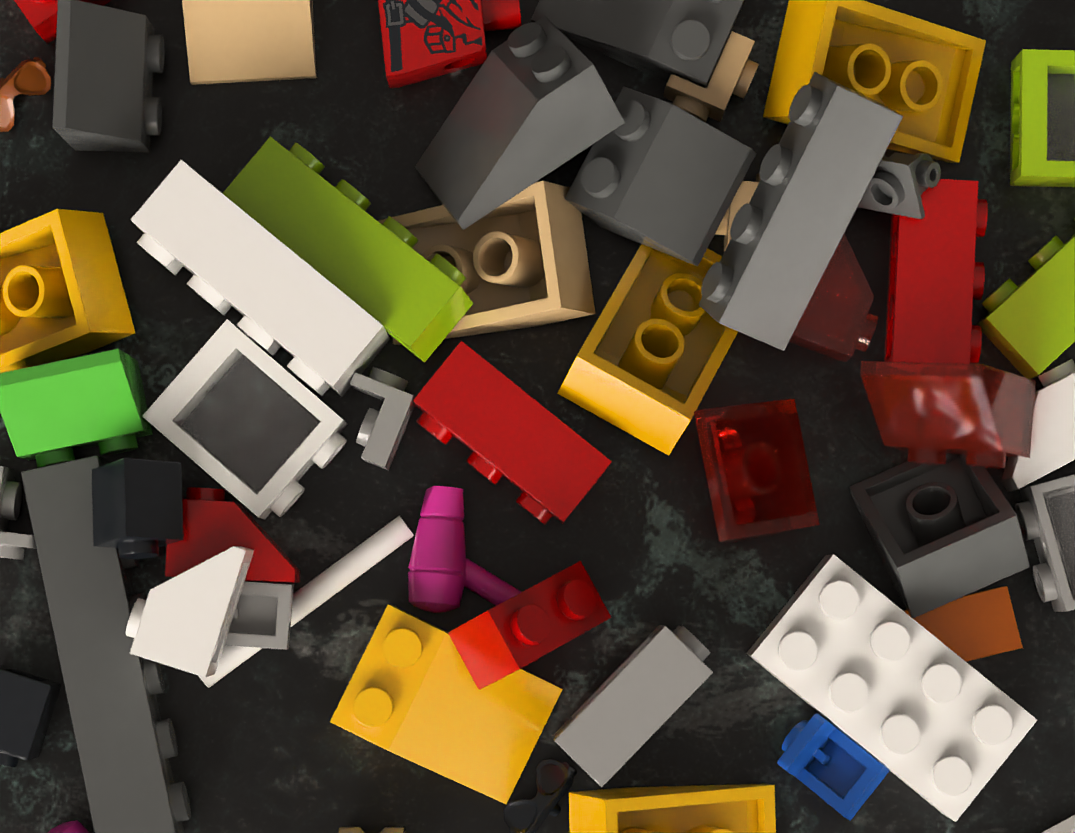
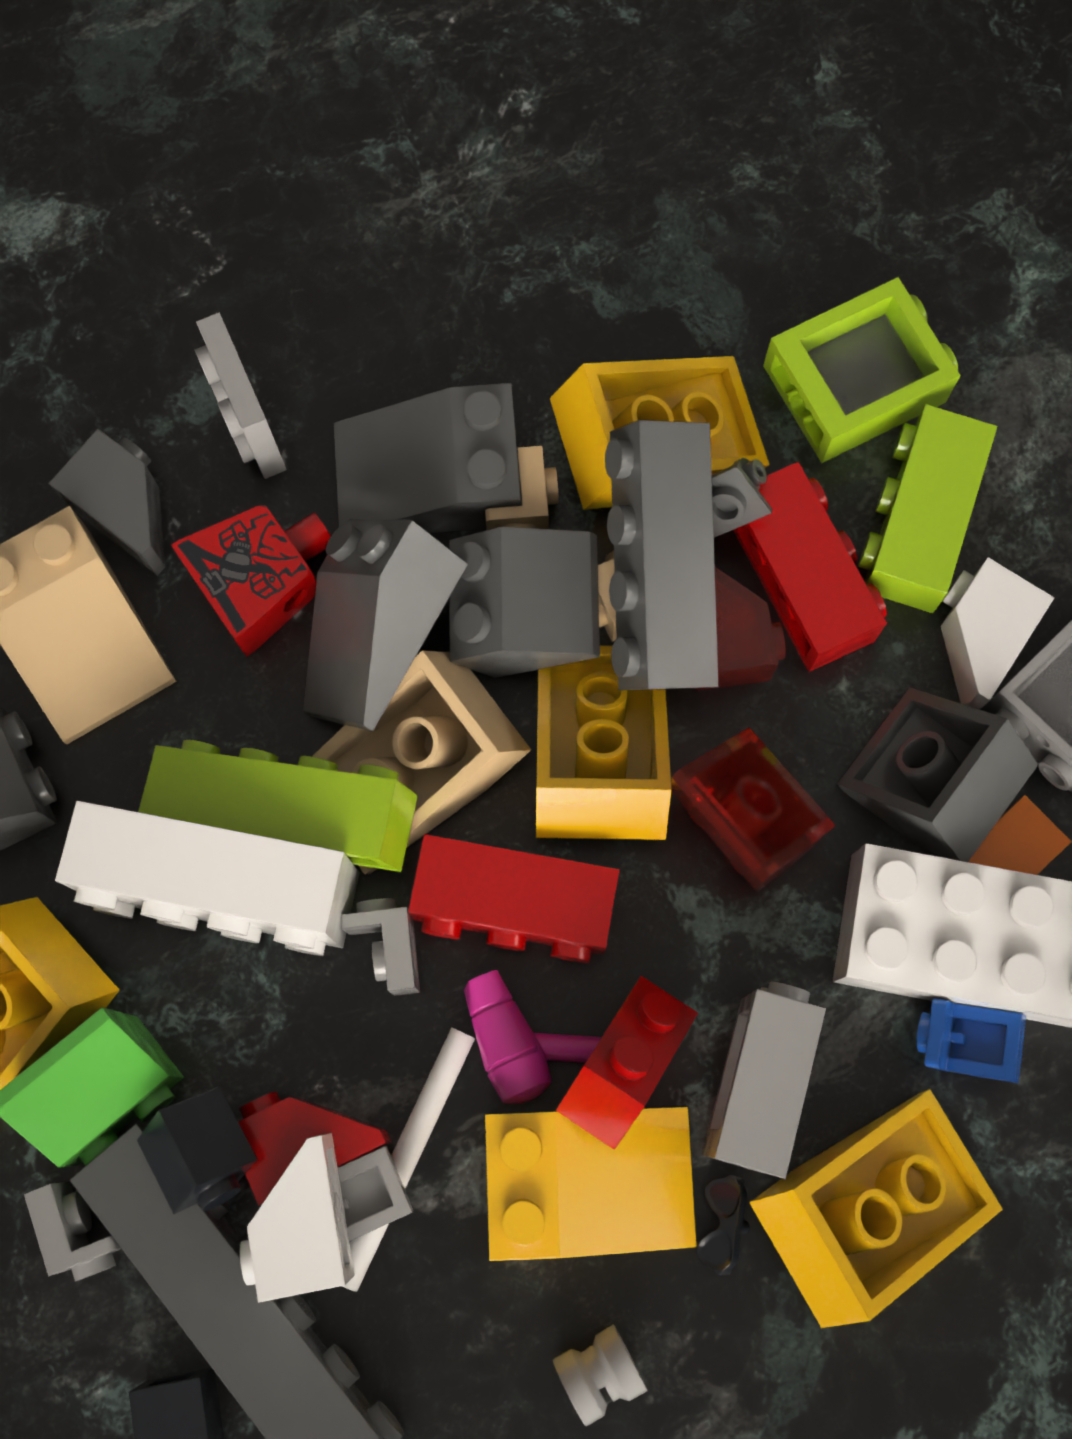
camera: 25 degrees left, 10 degrees down
window [142,319,348,520] -> none
clear red slope [860,361,1036,468] -> none

